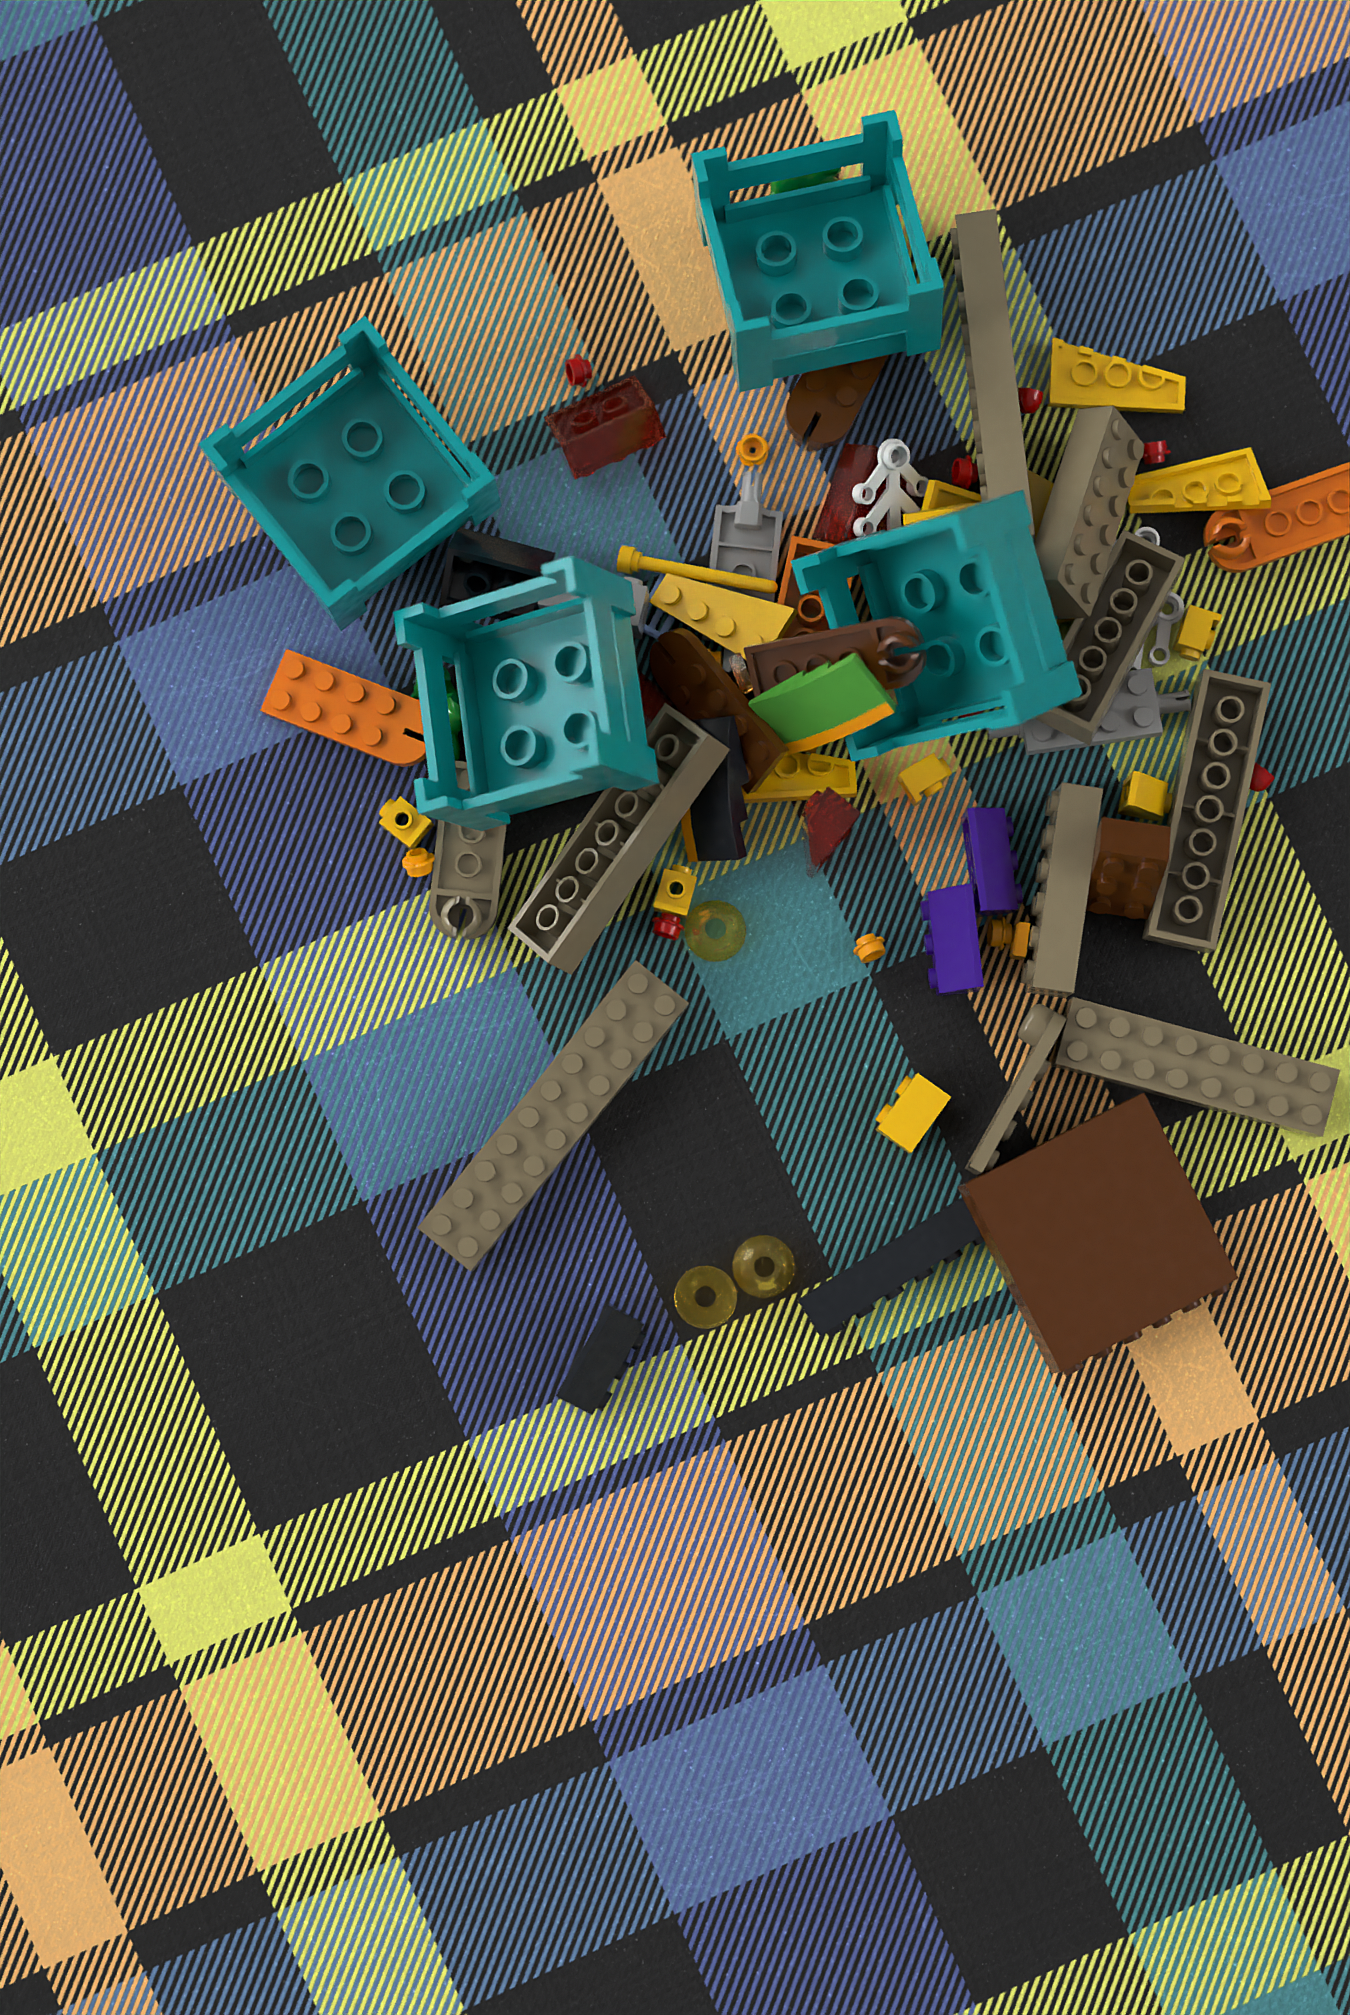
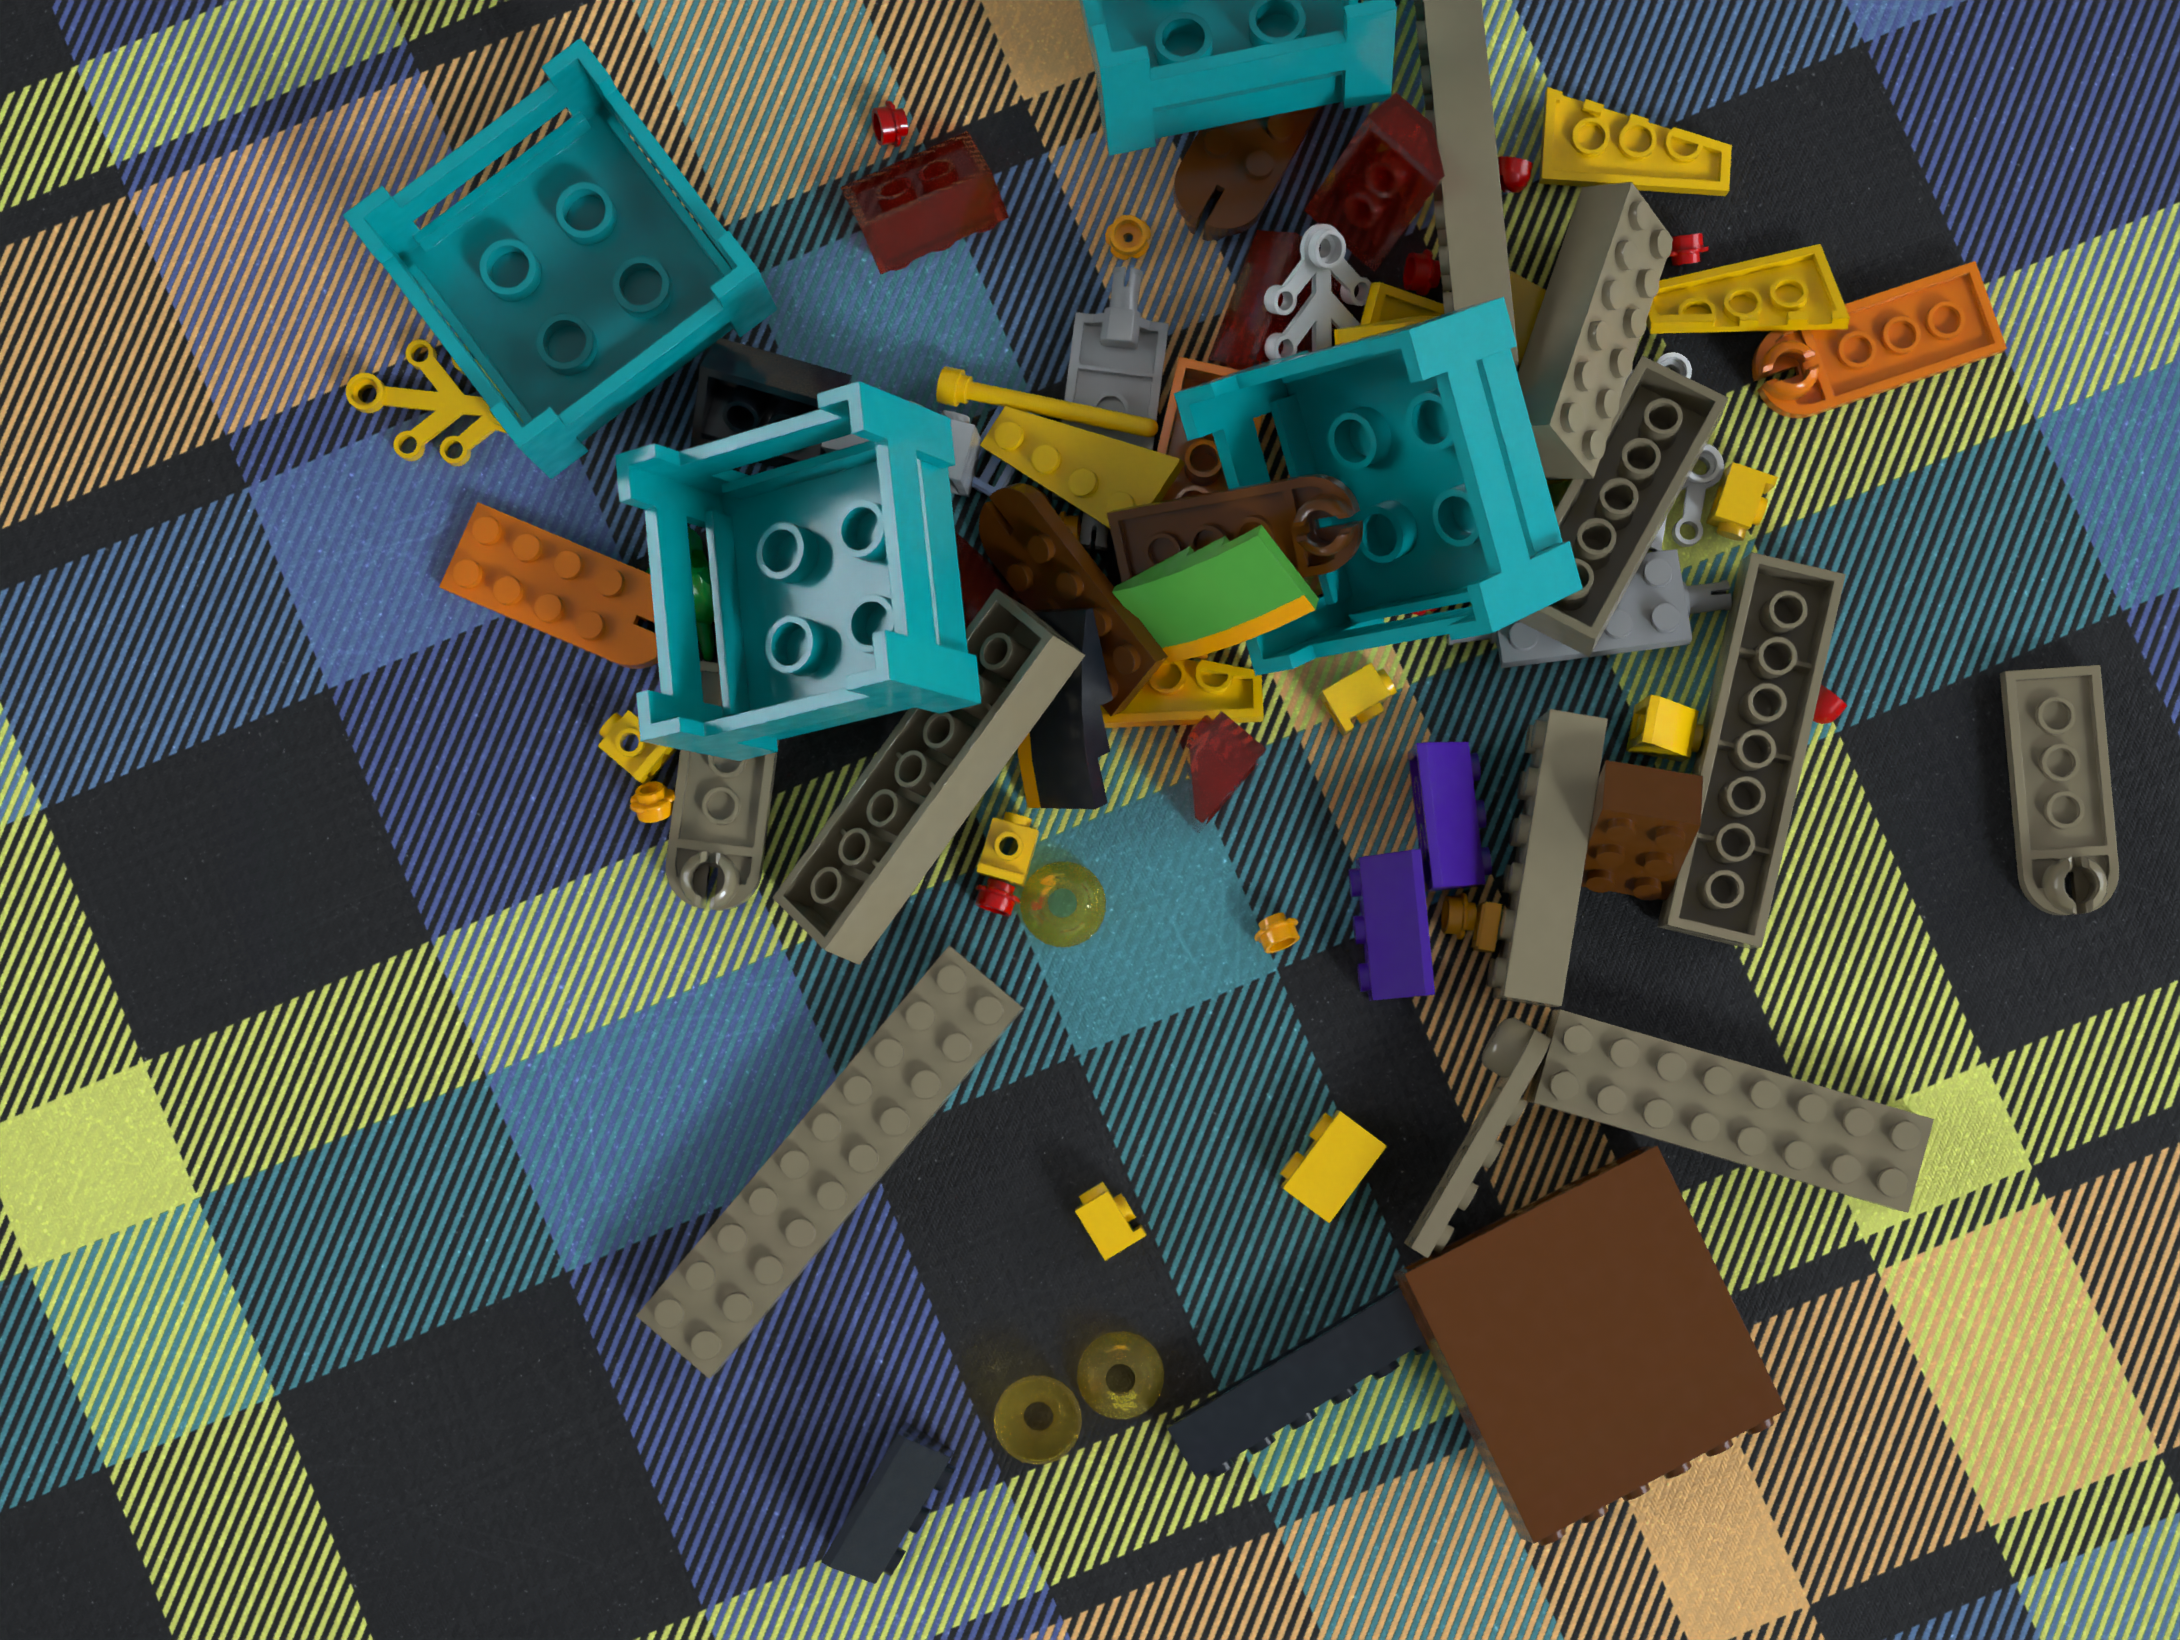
camera: 10 degrees right, 0 degrees up
clear orange tile [728,653,753,694] -> none
none -> yellow plant [346,339,524,466]
none -> yellow brick [1075,1182,1146,1261]
none -> clear red slope [1304,92,1445,272]

